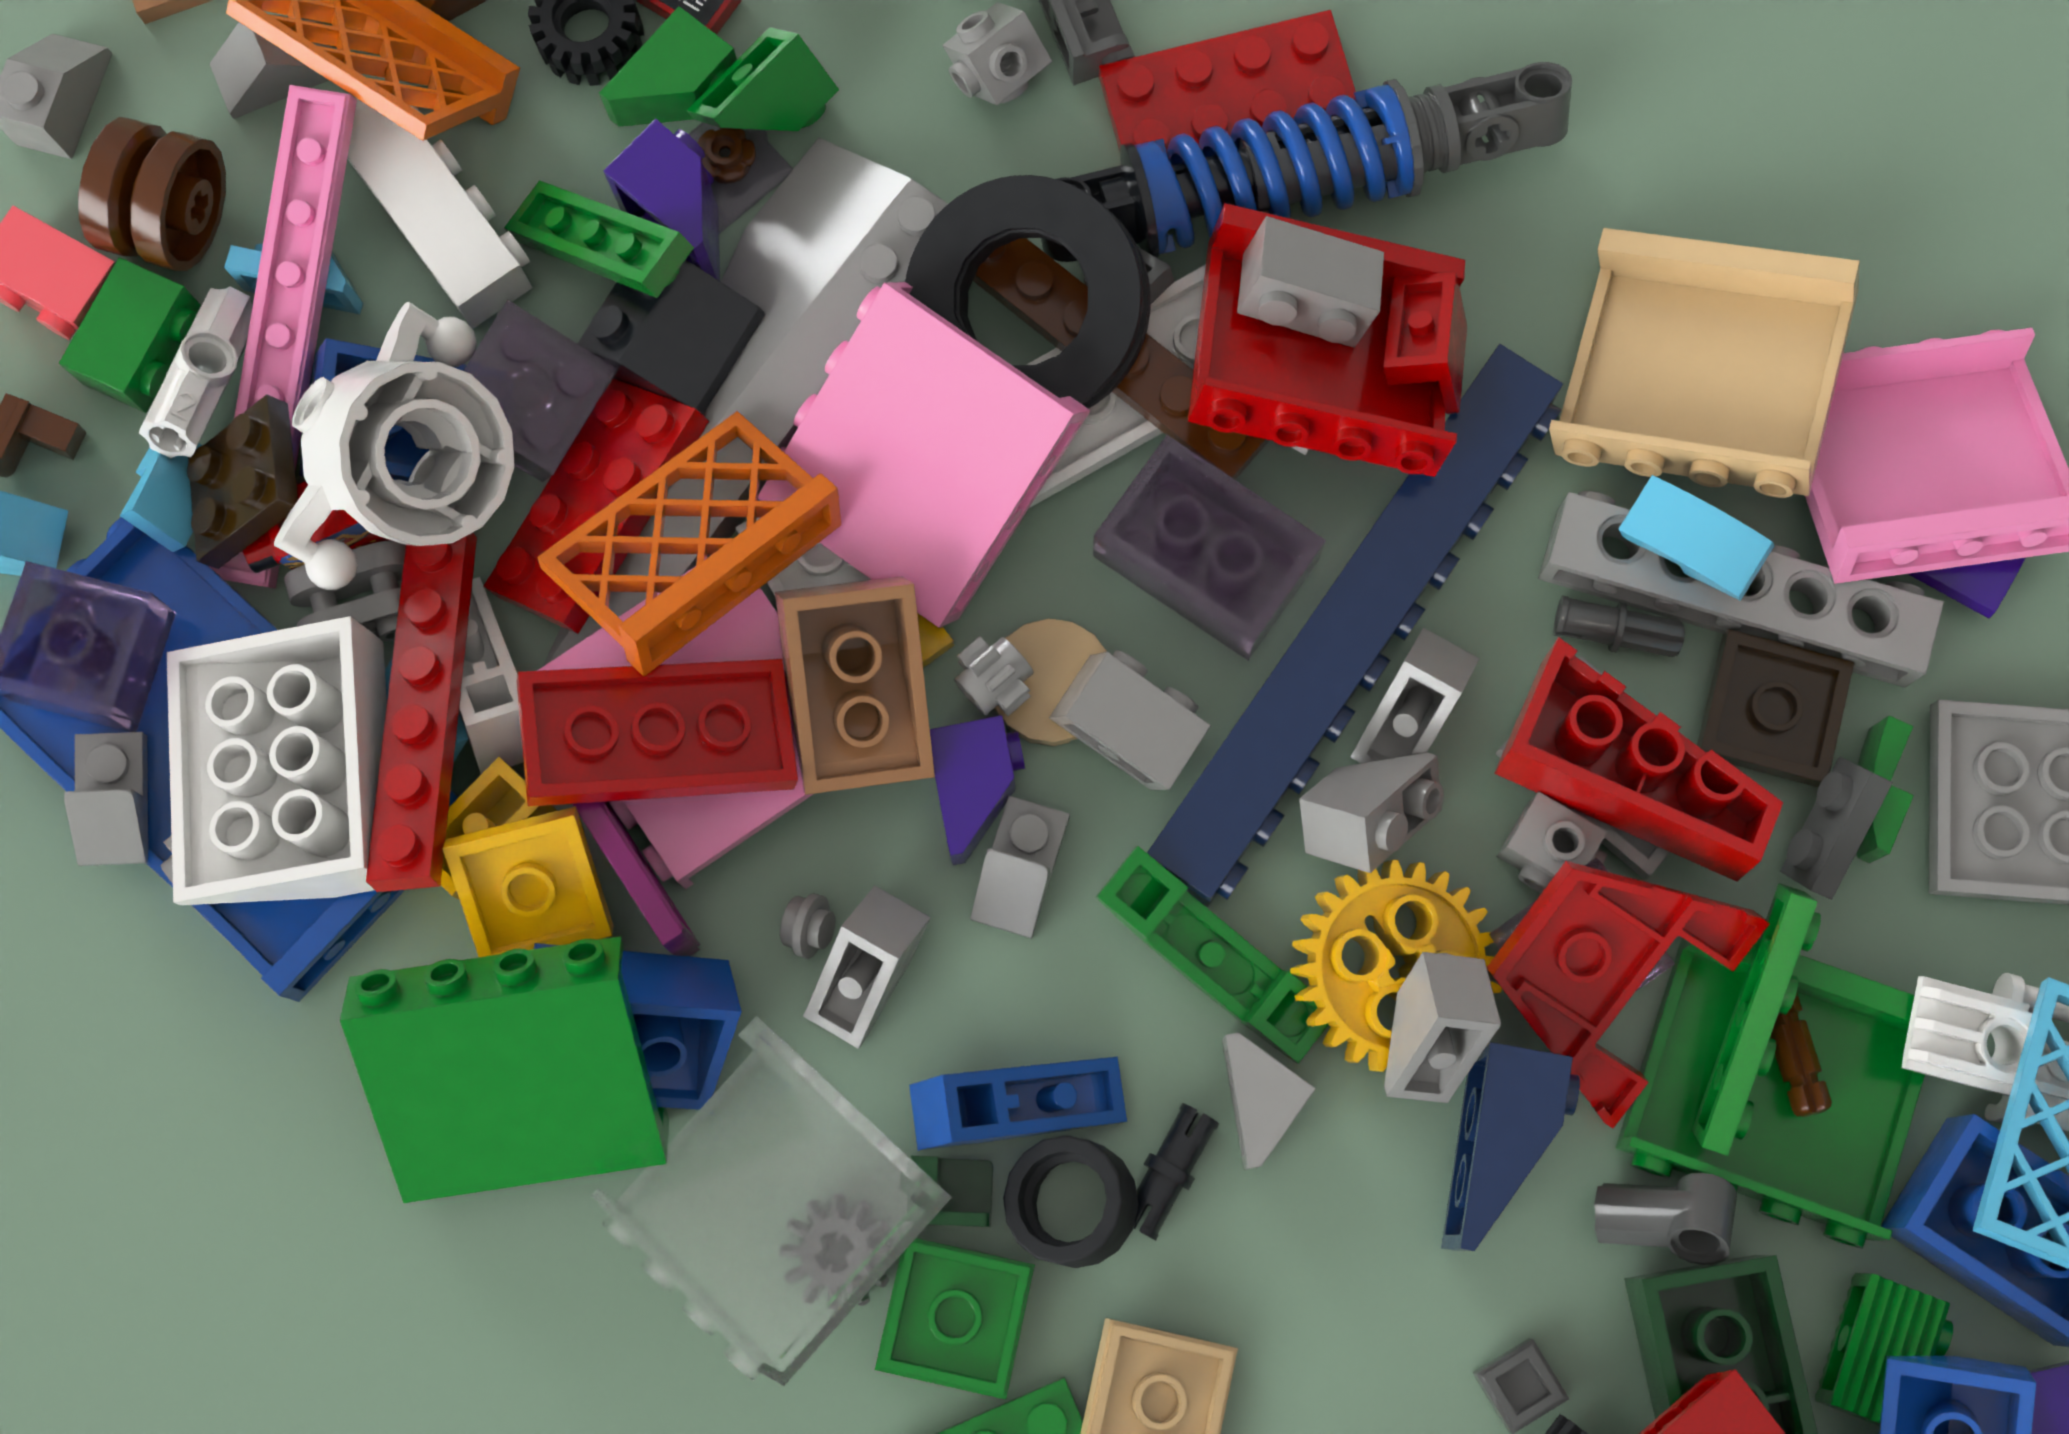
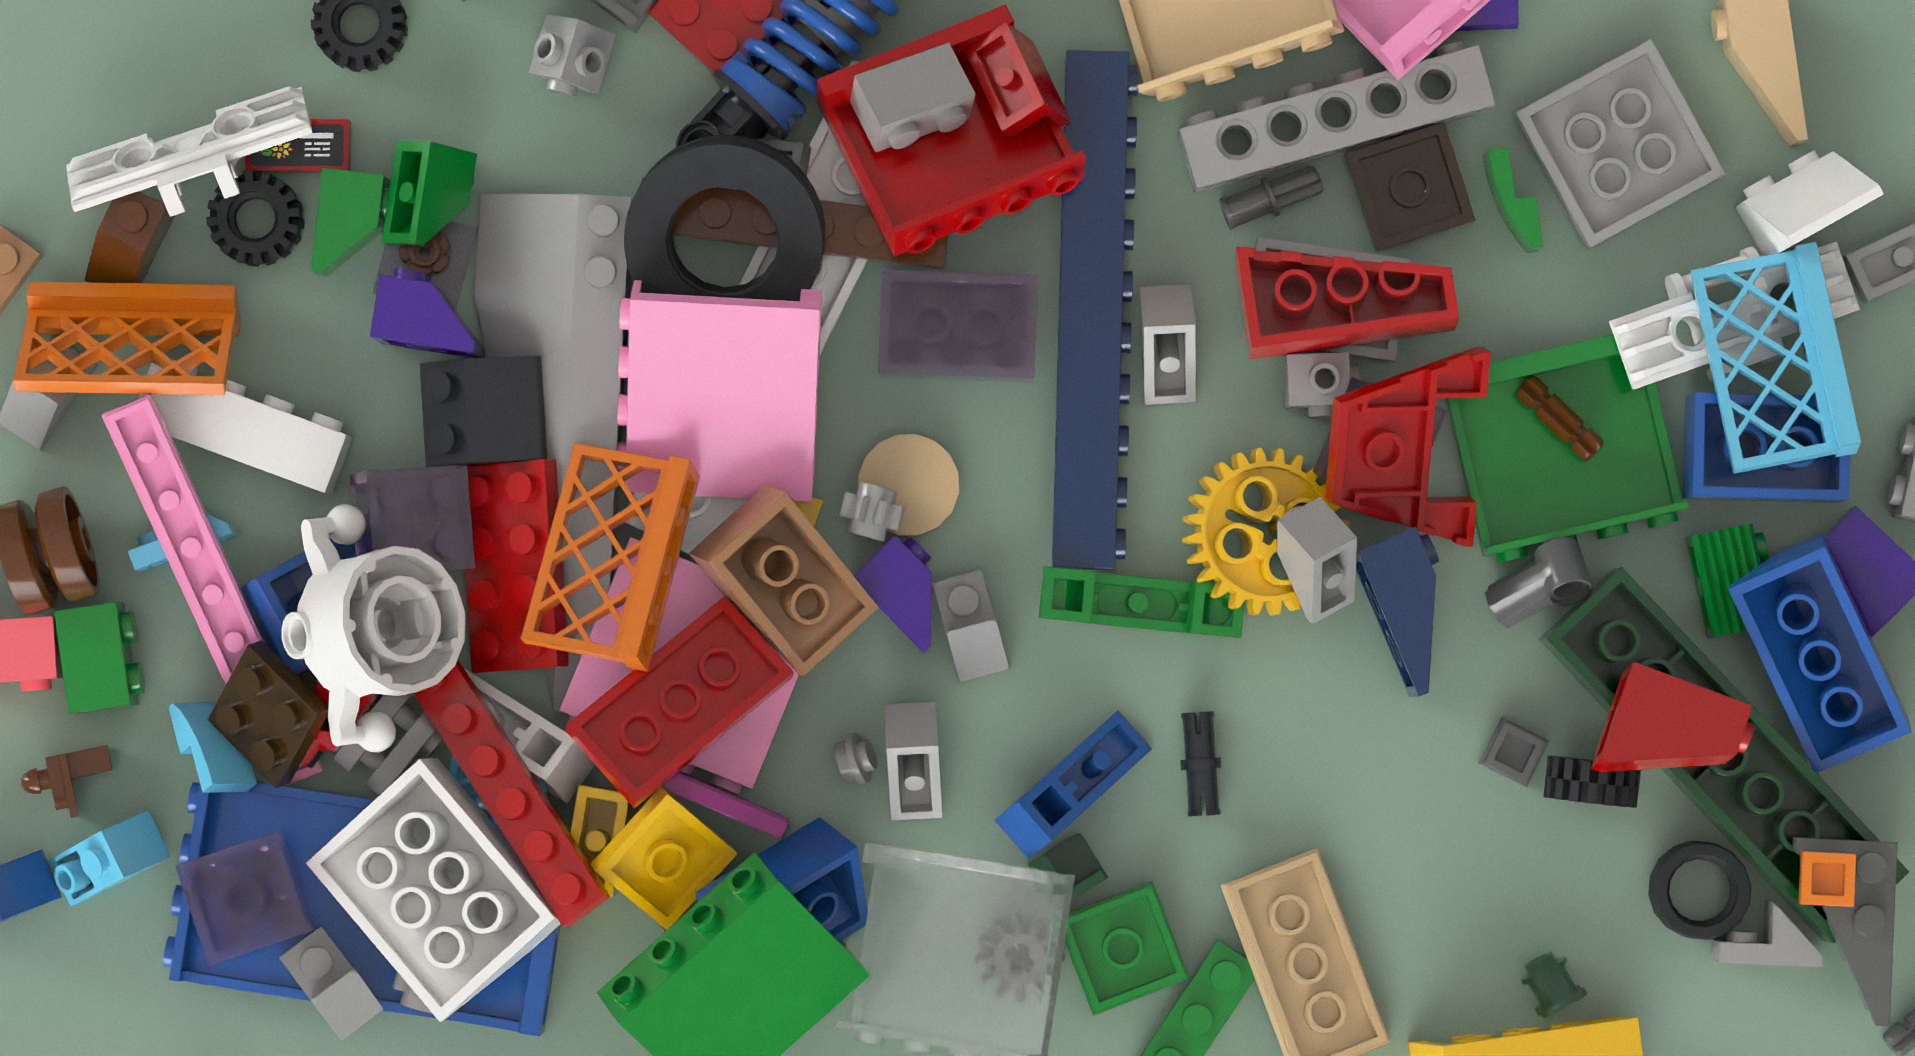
camera: 40 degrees left, 10 degrees up
white piece [139,286,253,459] -> none
green plate [504,180,694,298] -> none
black tyre [1003,1135,1138,1268] -> none
light grey brick [1049,650,1211,790] -> none
light grey slope [1222,1033,1316,1170] -> none
light grey slope [1299,752,1444,873] -> none
medium azure slope [1618,475,1774,601] -> none
green plate [1691,883,1821,1156] -> none
dark grey plate [1780,756,1893,900] -> none

